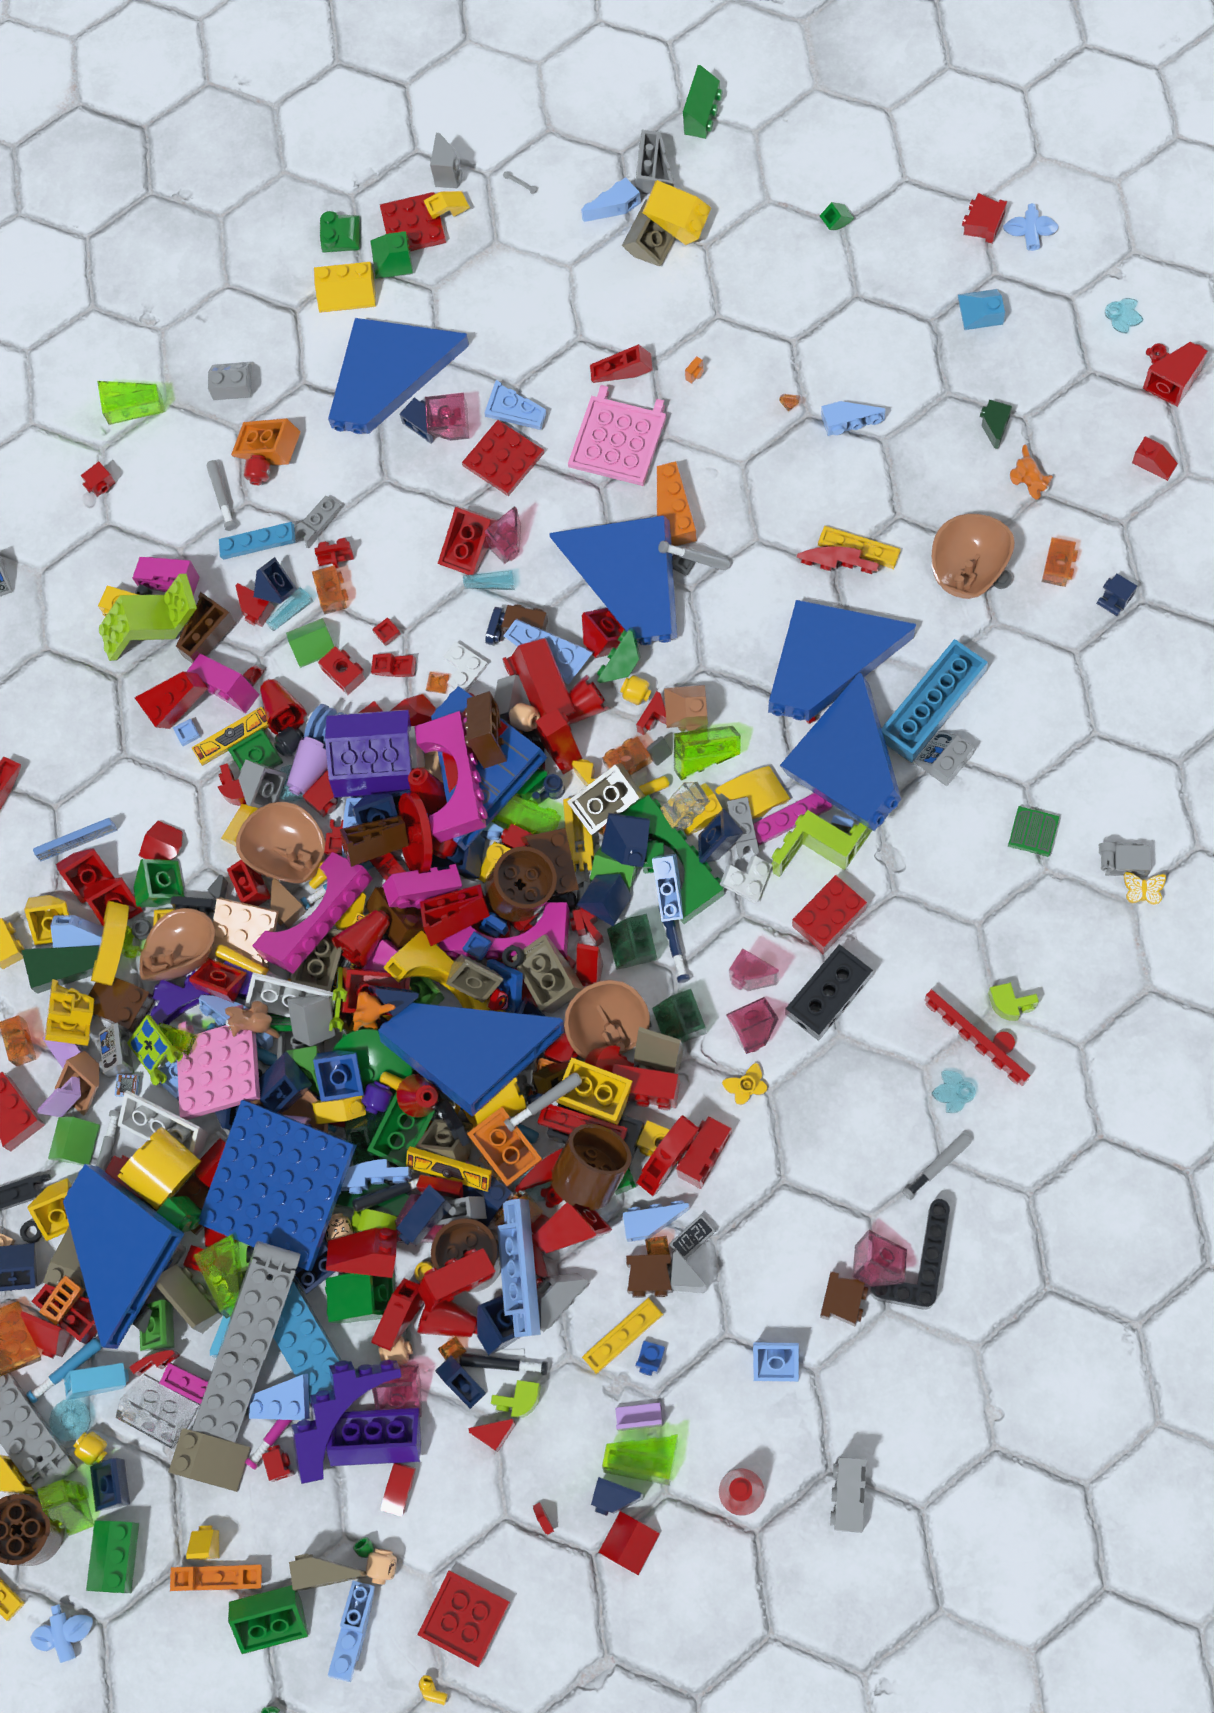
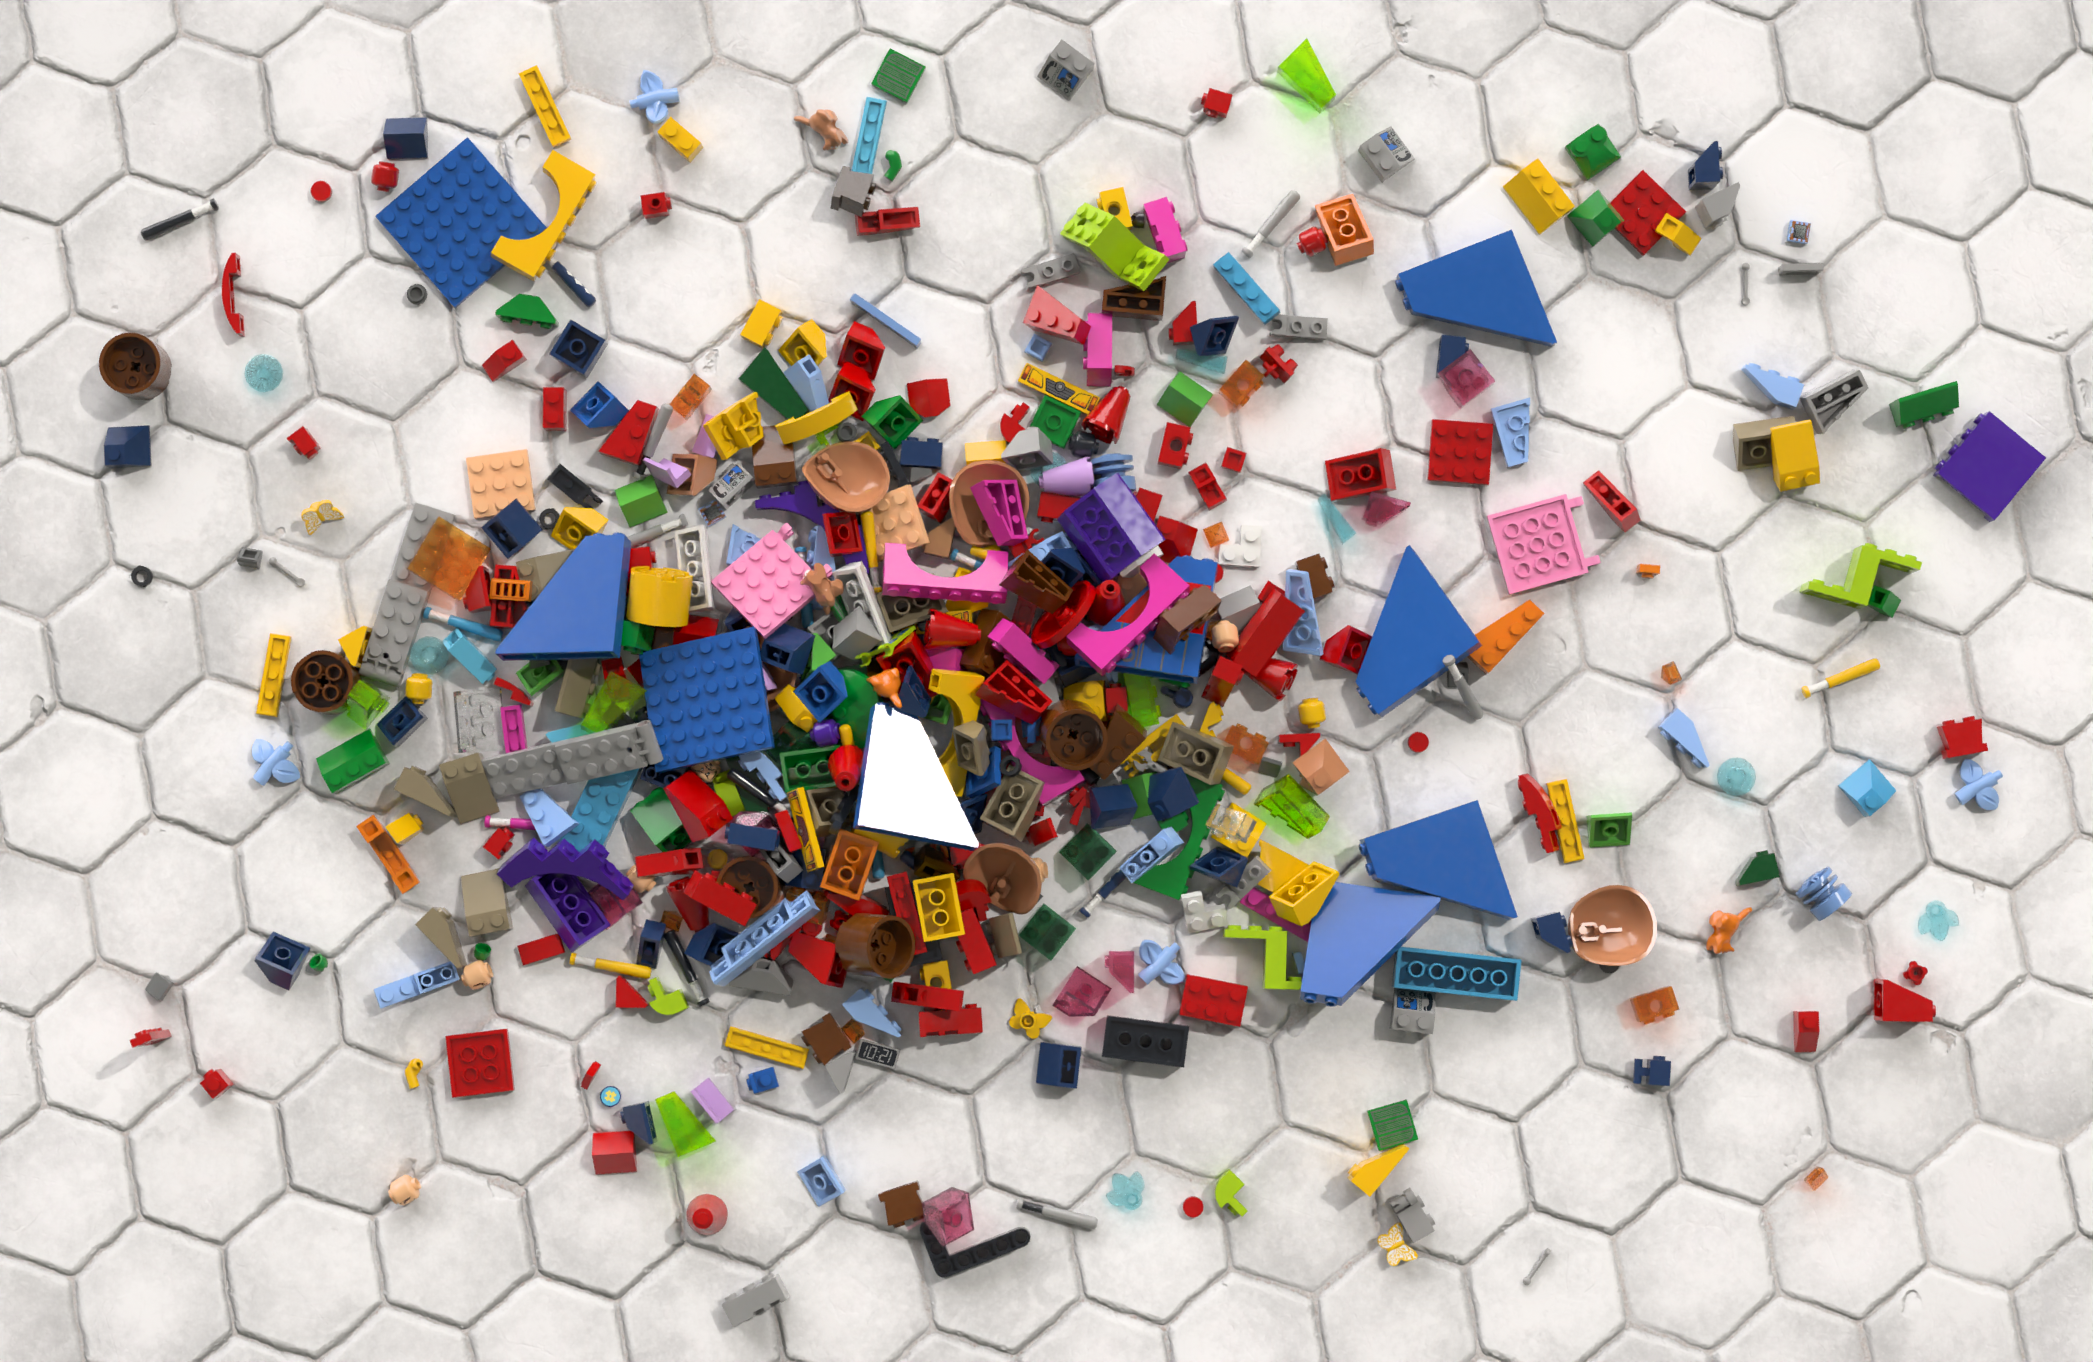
camera: 45 degrees right, 15 degrees up
lime flag [127,1015,183,1086] -> none
clear neon green slope [158,1023,197,1055] -> none
green slope [228,1585,308,1654] -> none
dark blue plate [485,607,505,646] -> none
red tile [488,988,508,1011] -> none
light grey piece [504,1073,582,1132] -> none
green slope [597,628,641,683] -> none
red plate [925,989,1031,1086] -> none
none -> dark tan slope [394,766,457,817]
none -> dark tan slope [461,868,513,937]
none -> yellow piece [569,953,652,979]
none -> tile [600,1086,622,1107]
none -> light grey piece [633,403,673,480]
none -> dark blue brick [900,437,943,469]
none -> dark pink wedge [970,480,1028,546]
none -> light grey plate [1021,253,1080,290]
none -> dark blue slope [1036,1042,1082,1089]
none -> light grey bar [1133,751,1169,773]
none -> light blue plant [1138,940,1185,985]
none -> yellow slope [1269,861,1340,927]
none -> yellow slope [1348,1144,1409,1197]
none -> red tile [1408,732,1429,753]
none -> dark blue slope [1531,912,1573,953]
none -> bright green slope [1586,812,1632,848]
none -> dark blue slope [1688,141,1723,190]
none -> clear light blue wheel [1717,757,1756,796]
none -> light grey tile [1779,263,1824,275]
none -> tile [1787,220,1811,244]
none -> medium blue wheel [1796,867,1852,921]
none -> lime bracket [1800,543,1922,609]
none -> yellow piece [1801,658,1880,698]
none -> dark purple panel [1933,411,2046,522]

